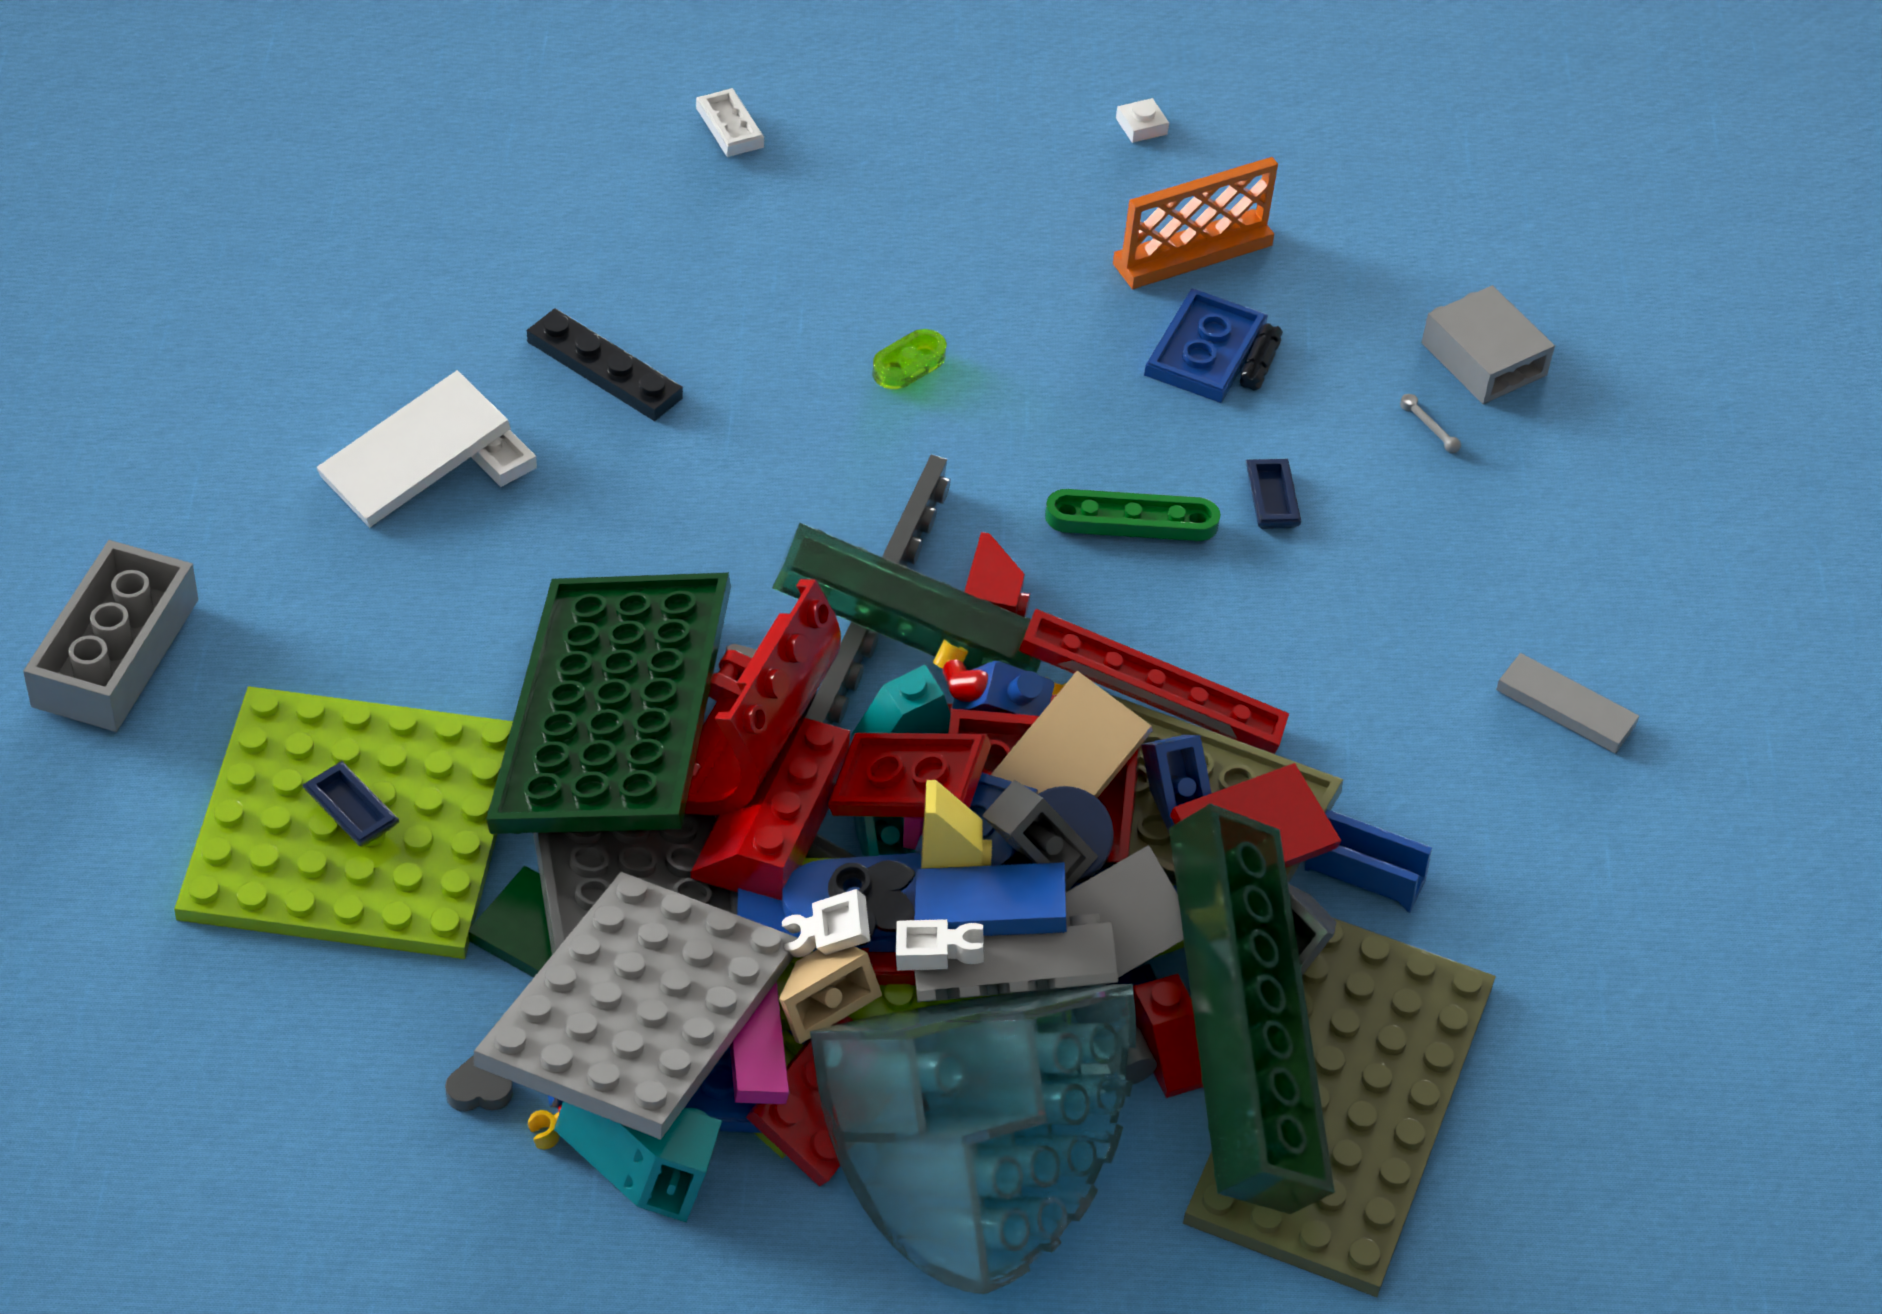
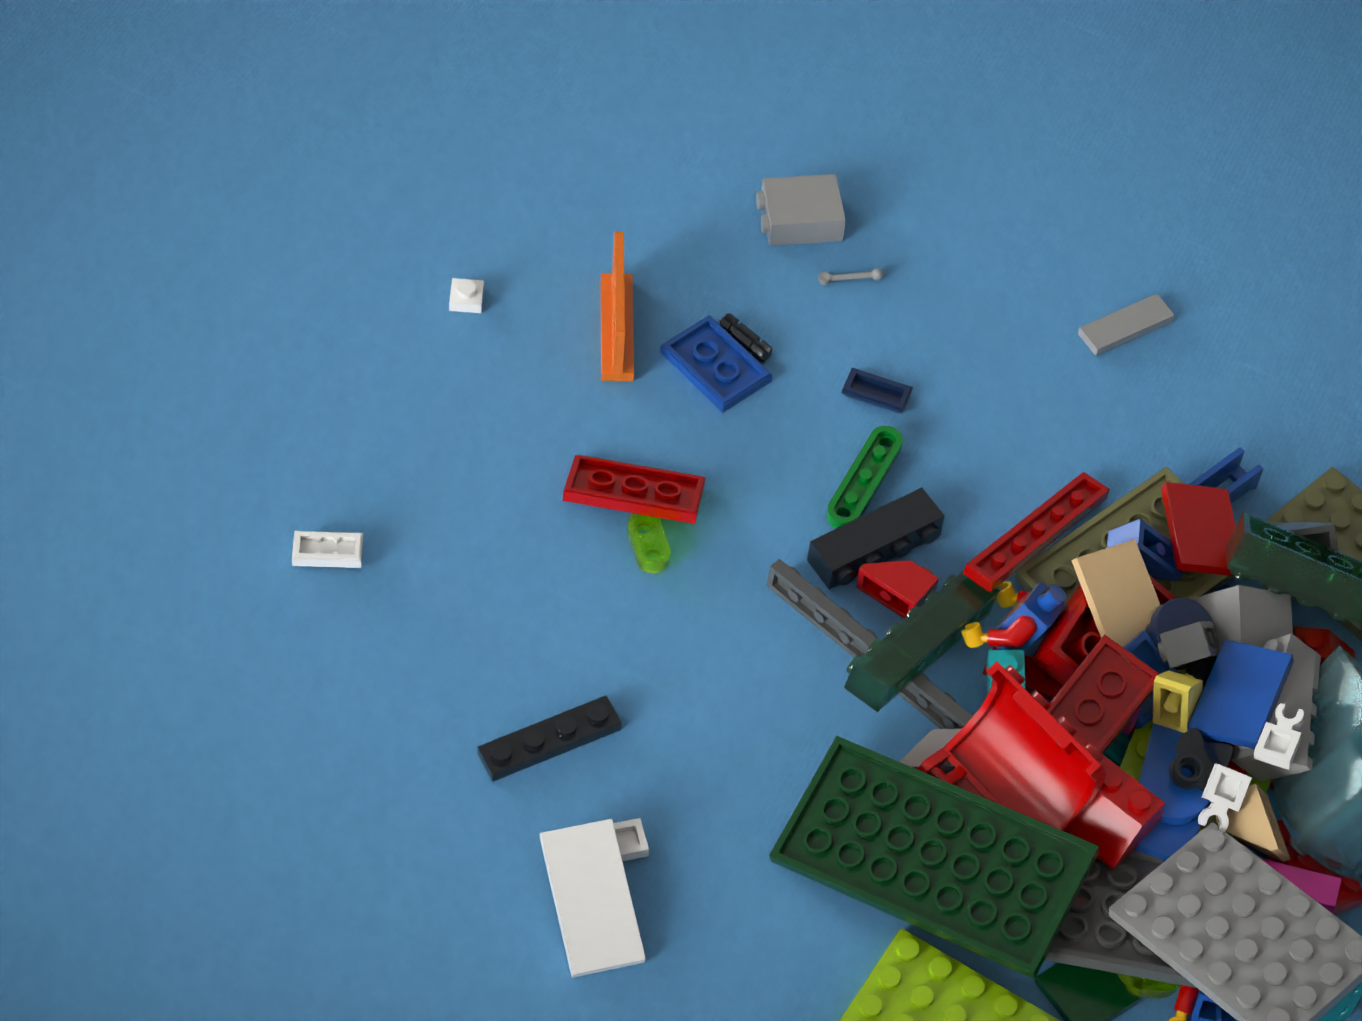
camera: 65 degrees left, 5 degrees up
none -> red tile [562,455,706,524]
none -> black brick [807,487,945,590]

